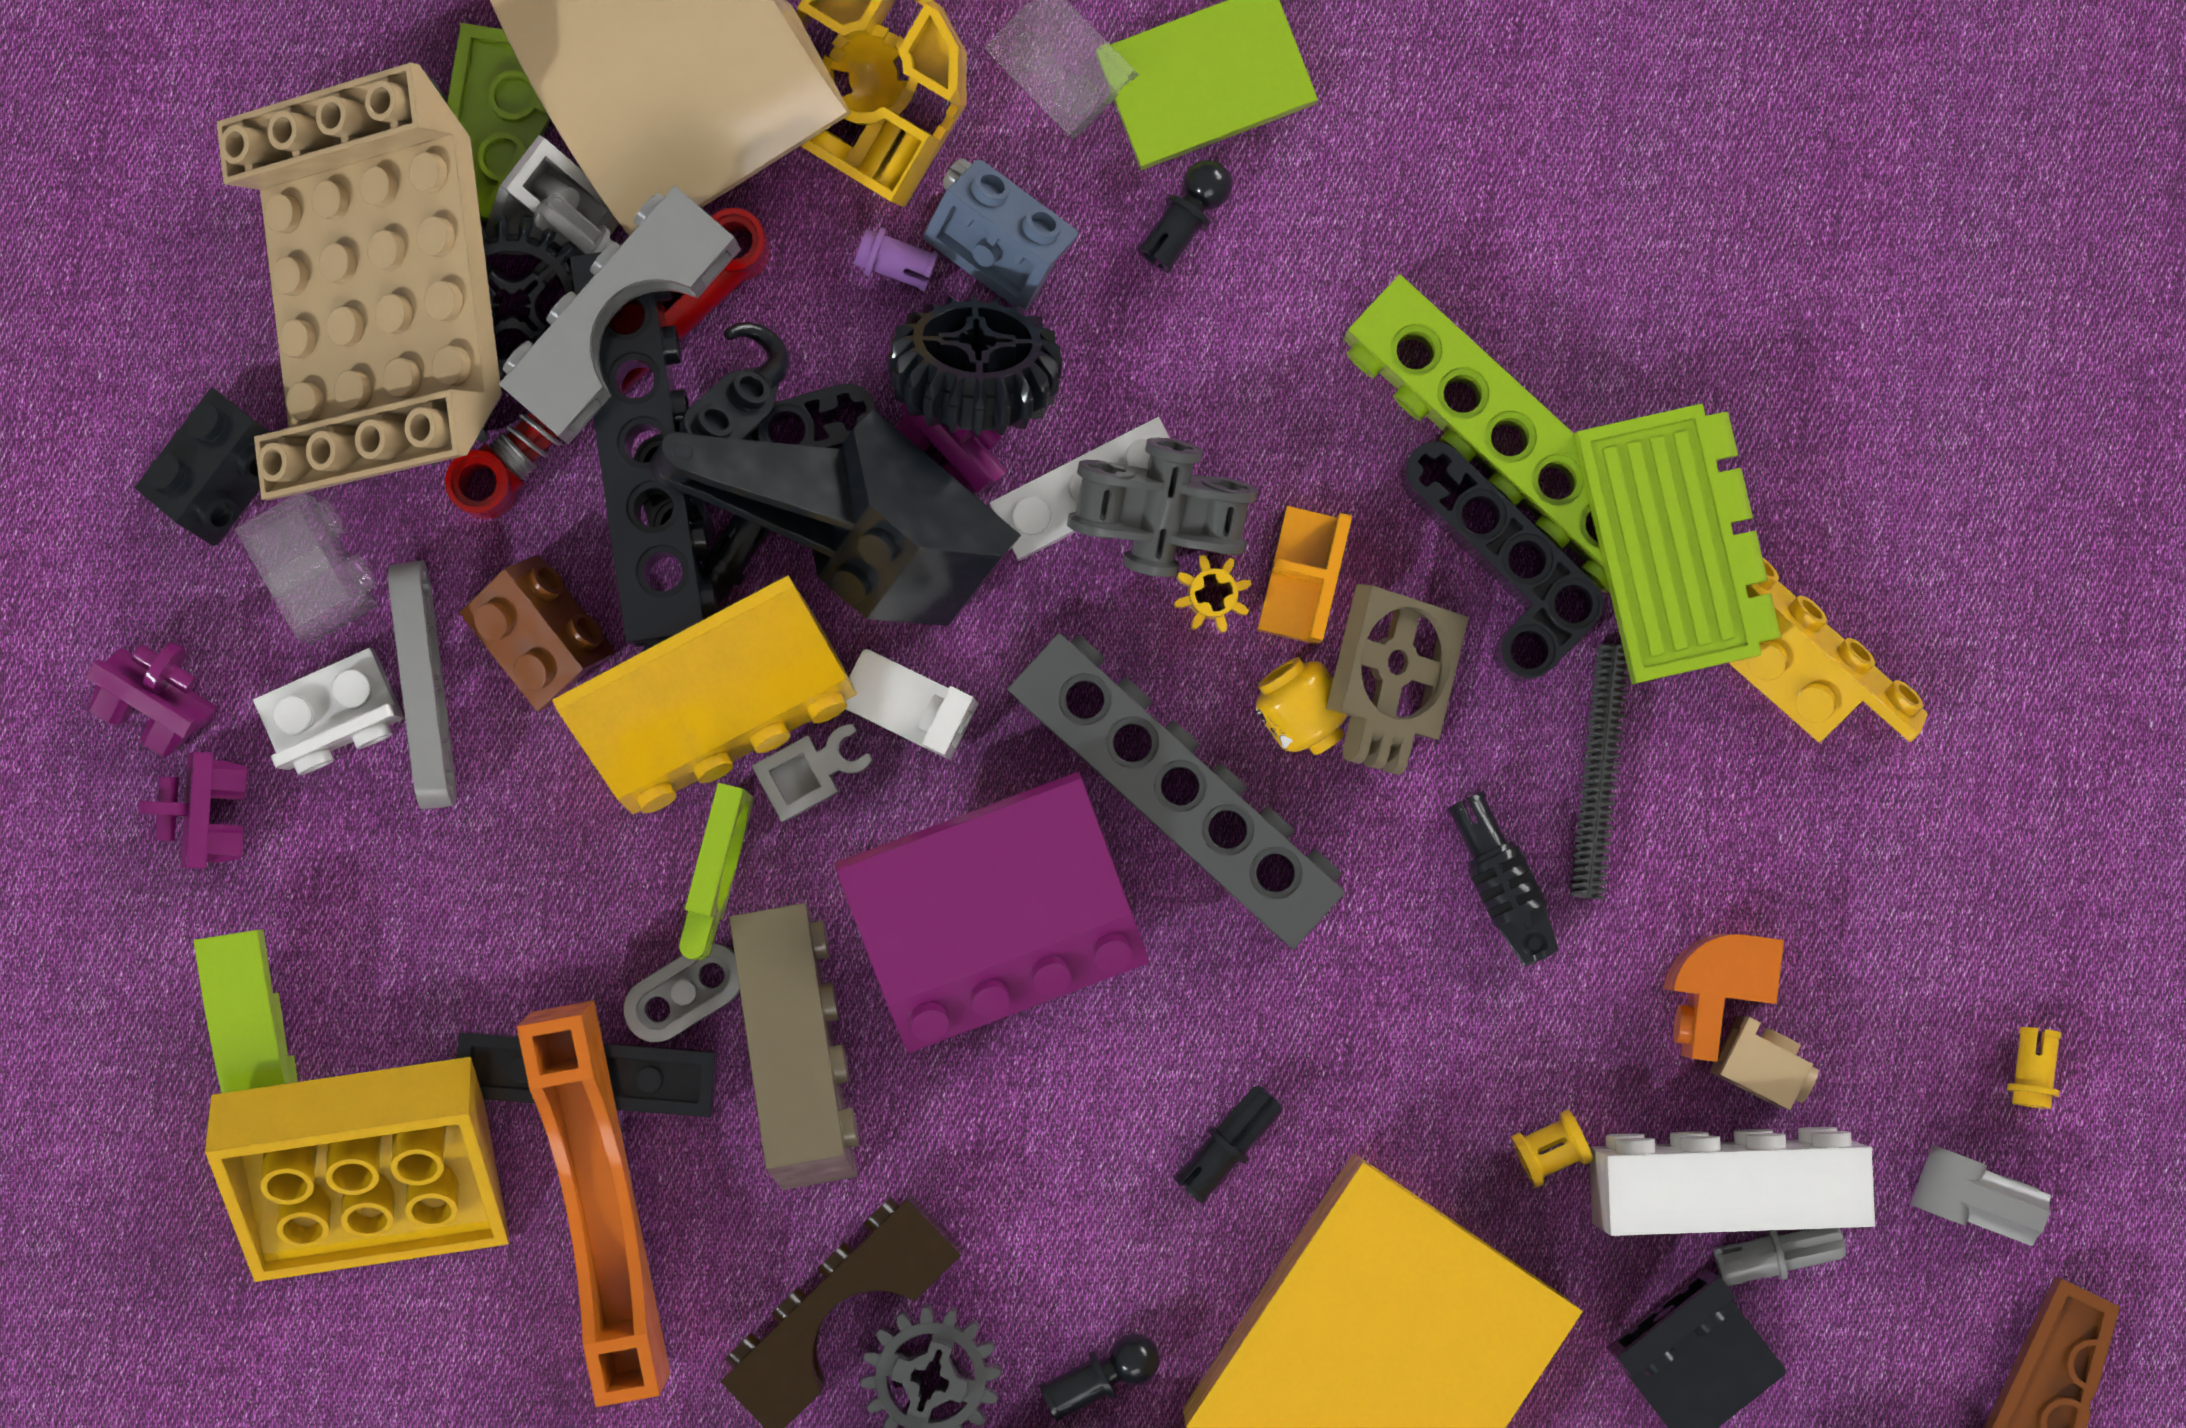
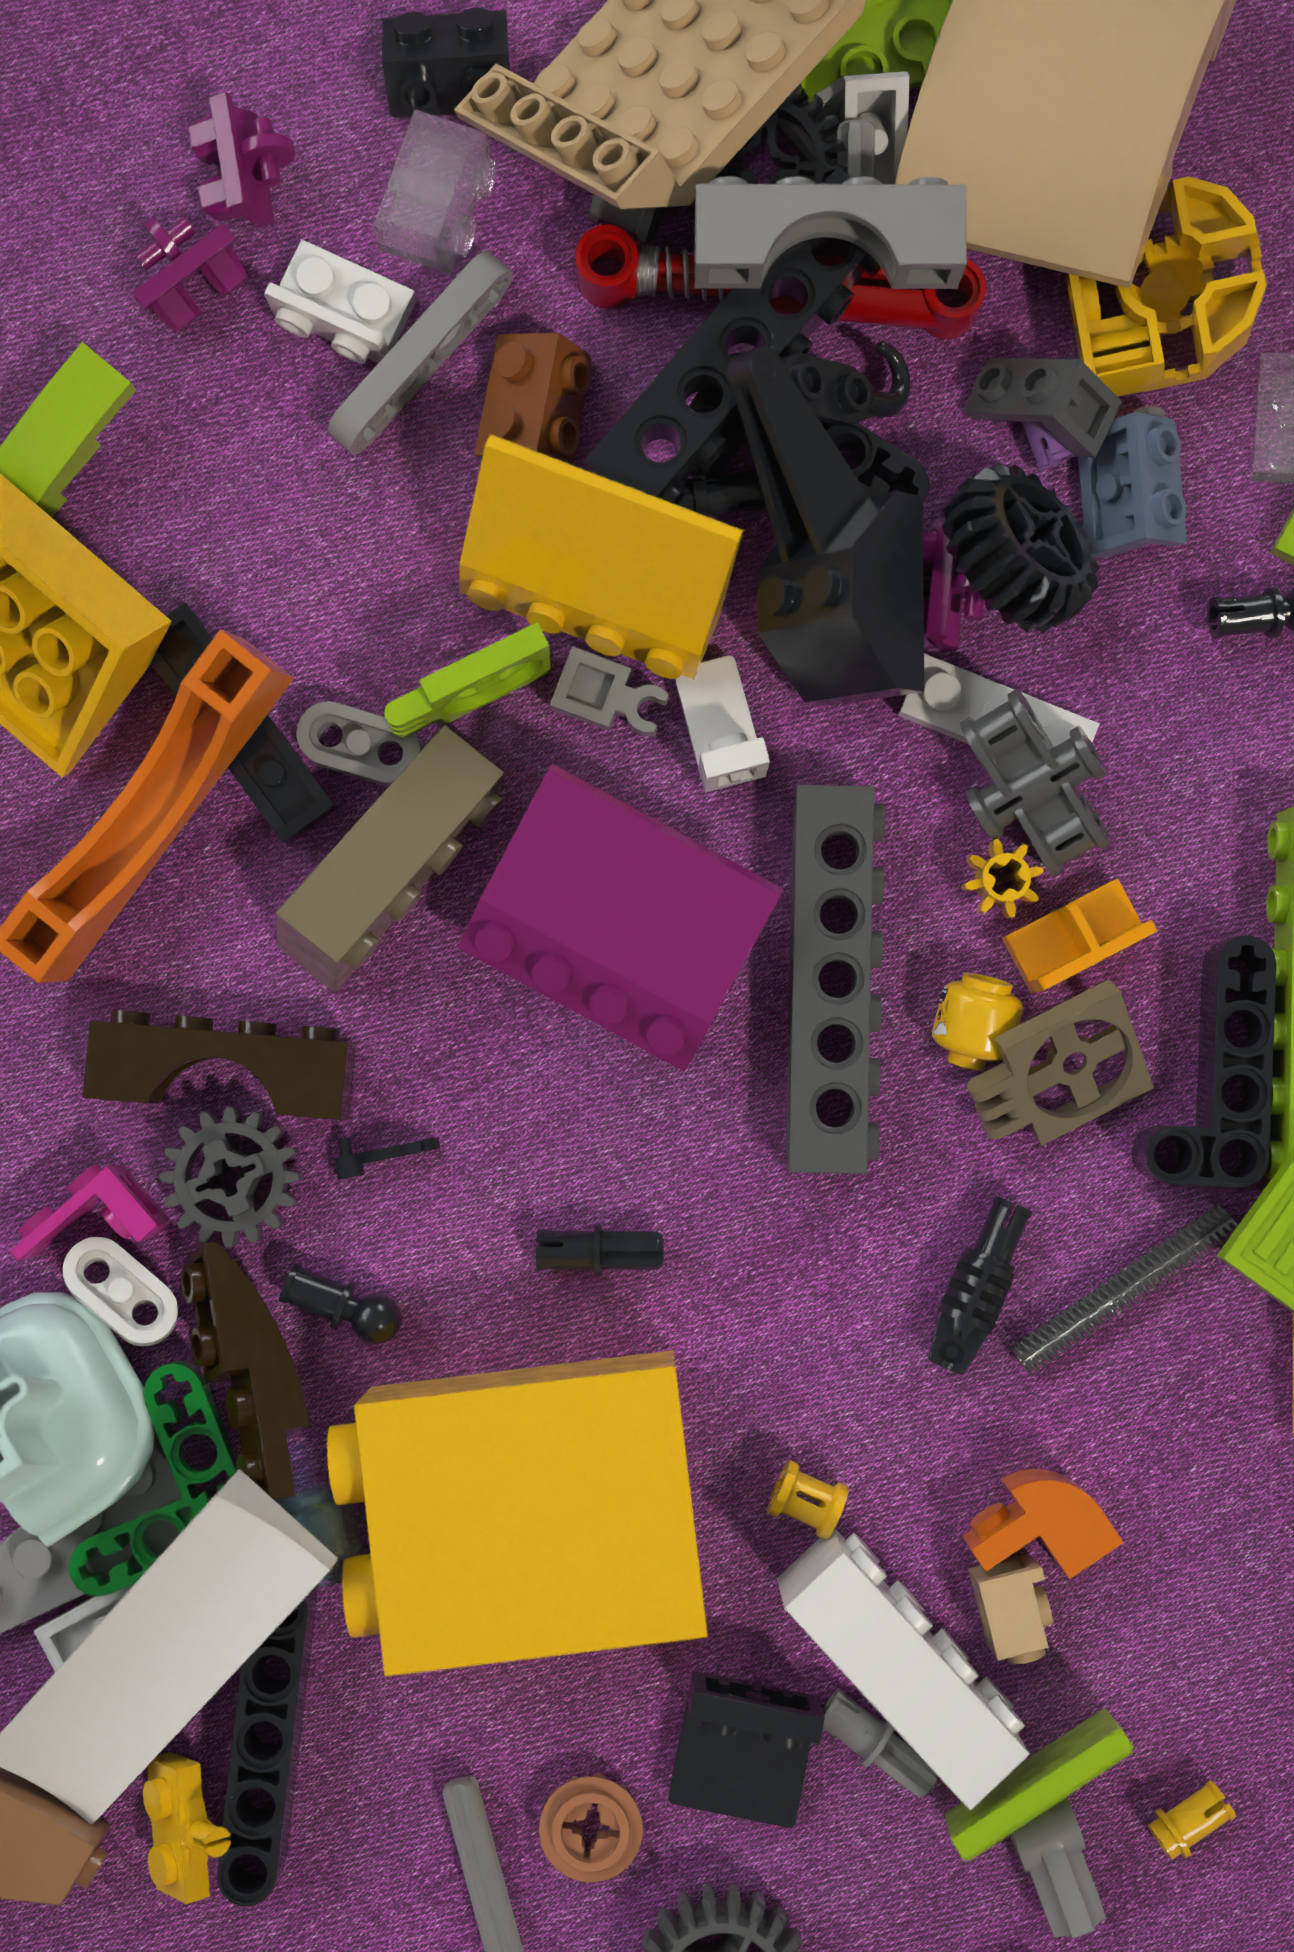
camera: 50 degrees right, 0 degrees up
none -> black piece [333,1137,440,1180]
none -> lime tile [945,1708,1134,1861]
none -> dark grey bracket [963,358,1122,458]

